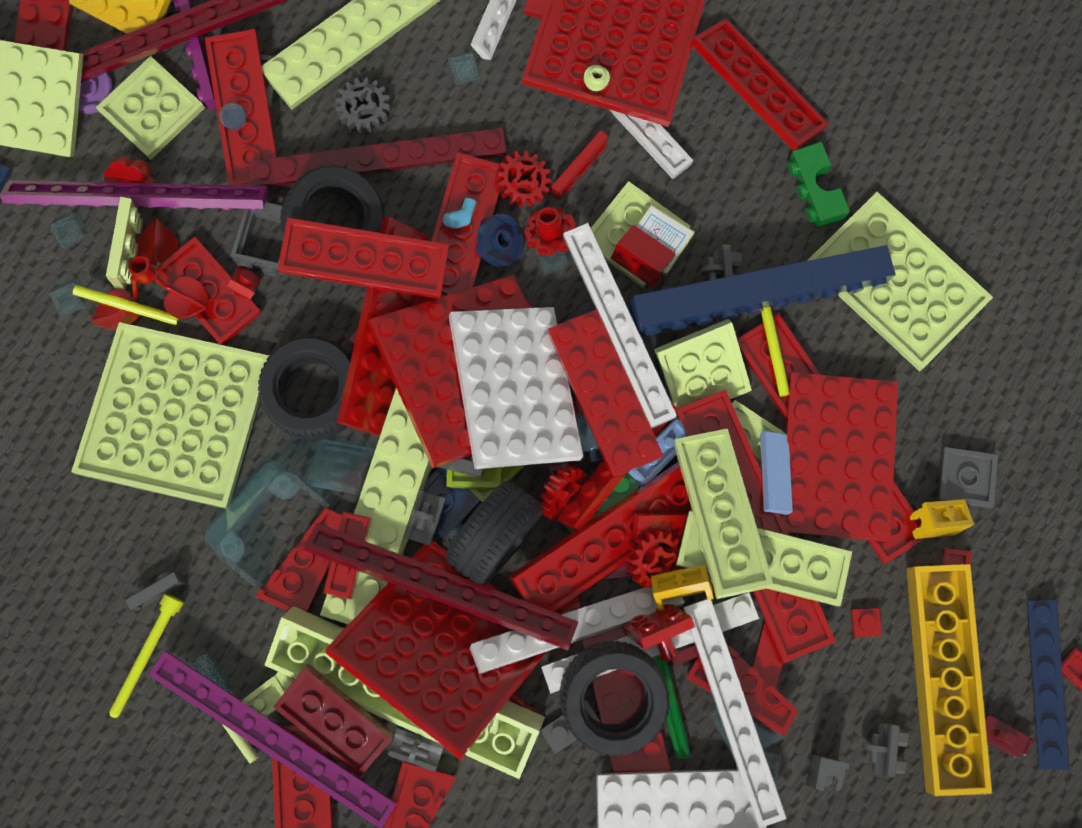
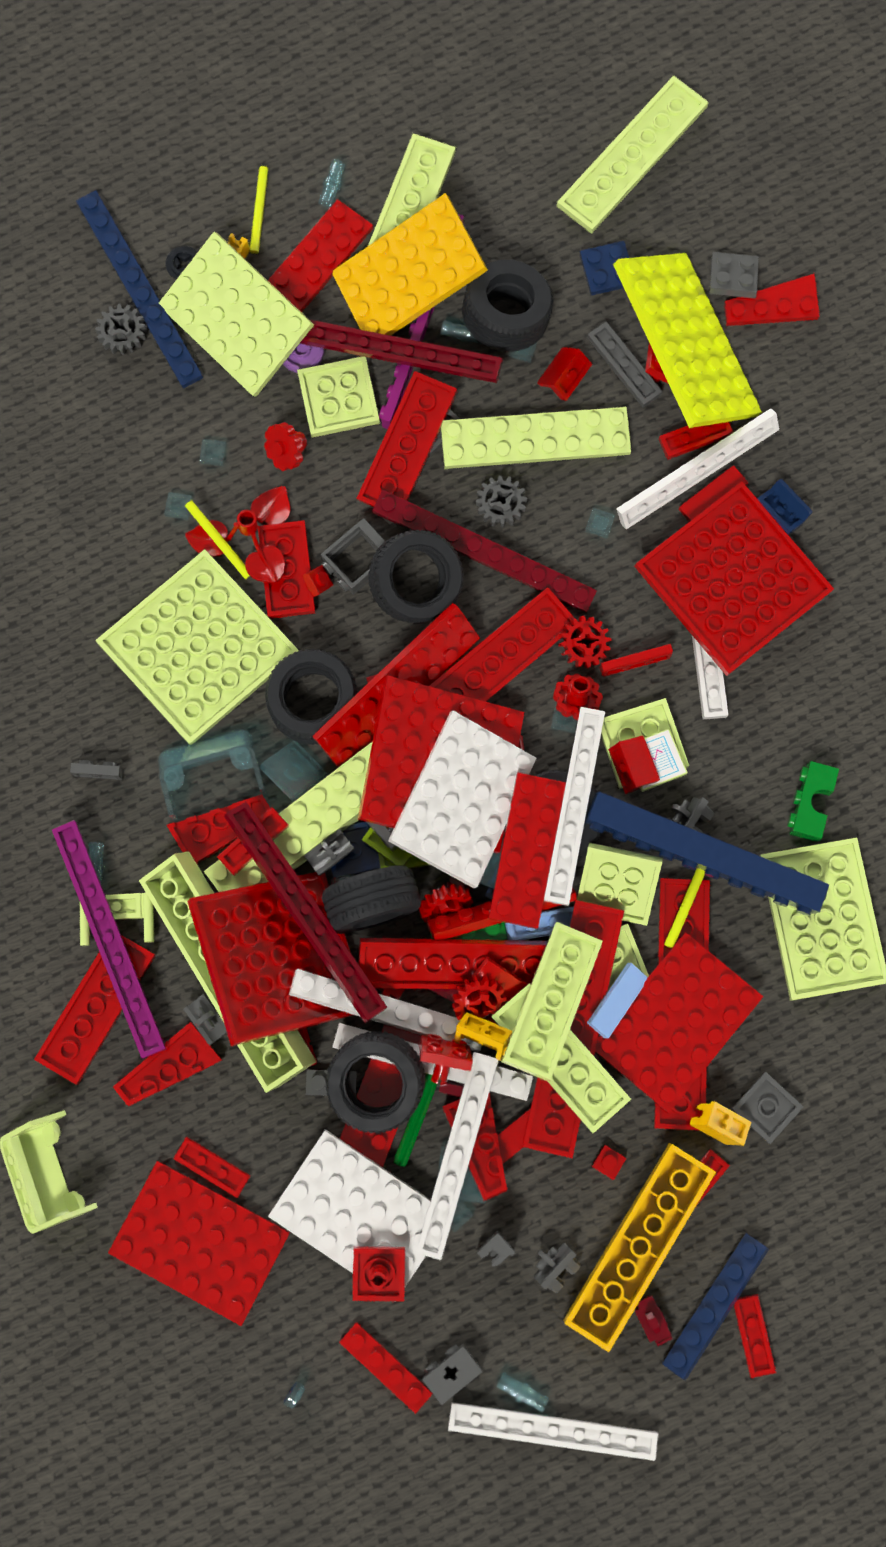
camera: 35 degrees right, 0 degrees up
magenta plate [0,180,268,210] -> none
yellowish green plate [106,197,143,290] -> none
neon yellow piece [109,593,184,718] -> none
clear light blue tile [219,103,247,130] -> none
dark red plate [273,664,395,778] -> none
red plate [278,218,449,299] -> none
medium azure arm [443,198,477,229] -> none
dark blue plate [476,214,524,267] -> none
yellowish green plate [584,65,610,91] -> none
red plate [690,18,829,151] -> none

